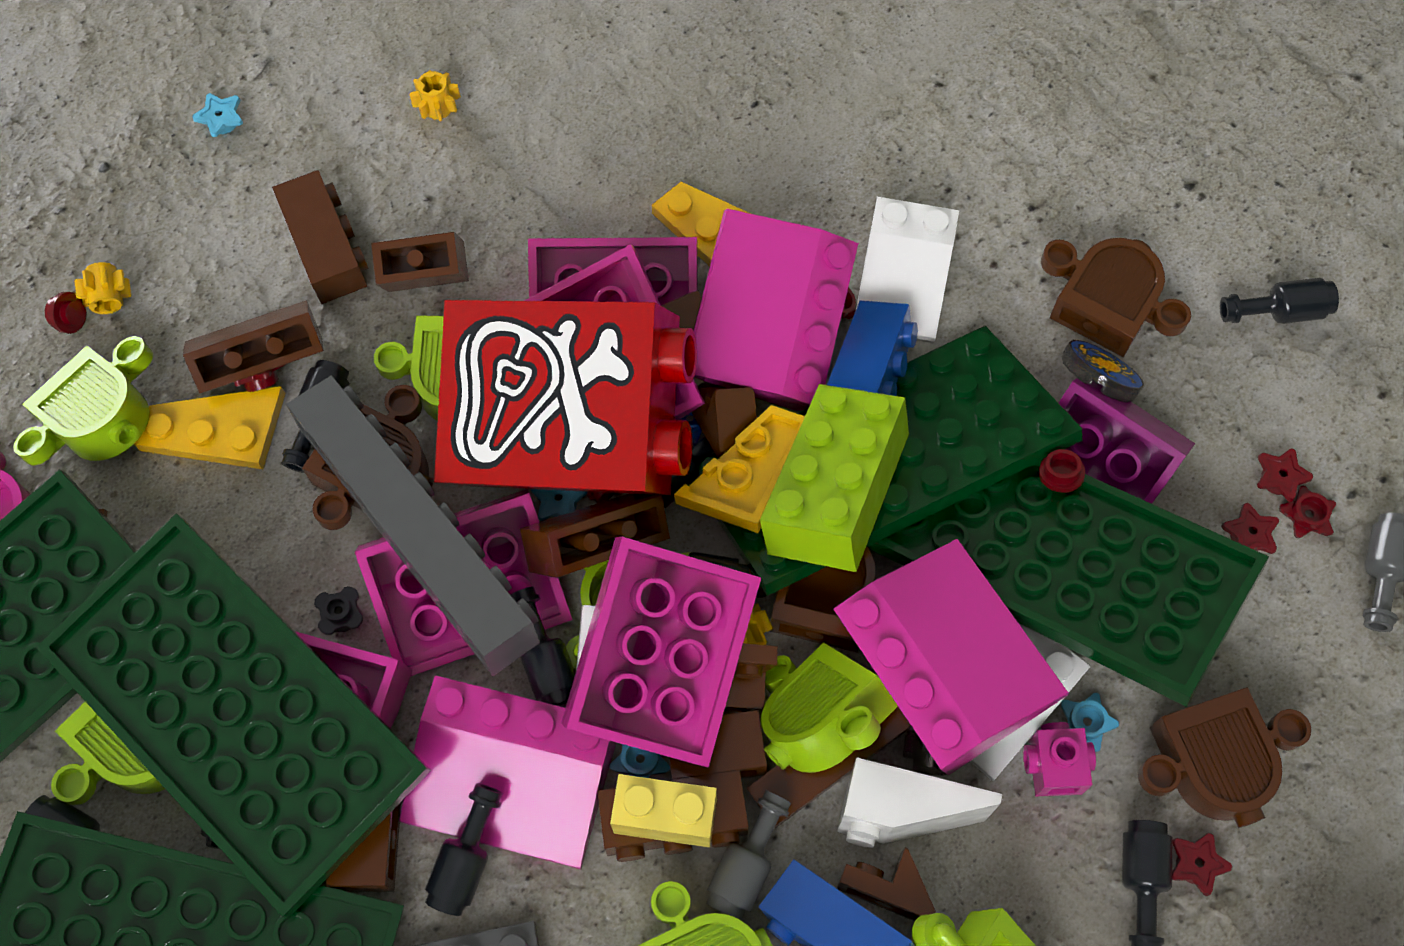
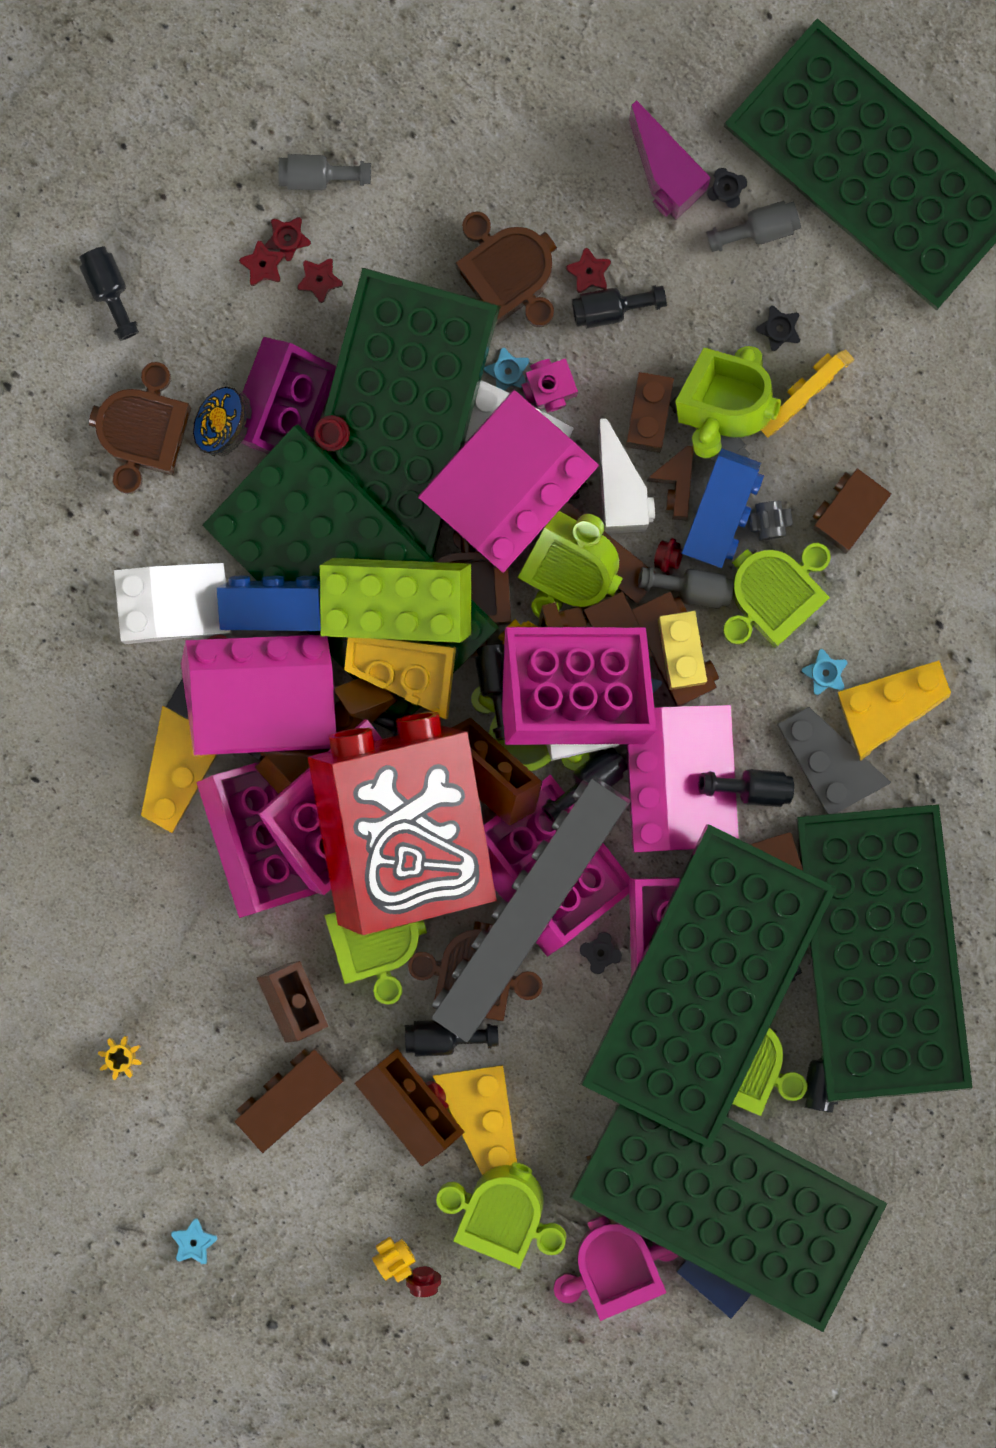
camera: 110 degrees left, 20 degrees up
none -> reddish brown brick [625,372,674,453]
none -> dark red plate [654,538,683,576]

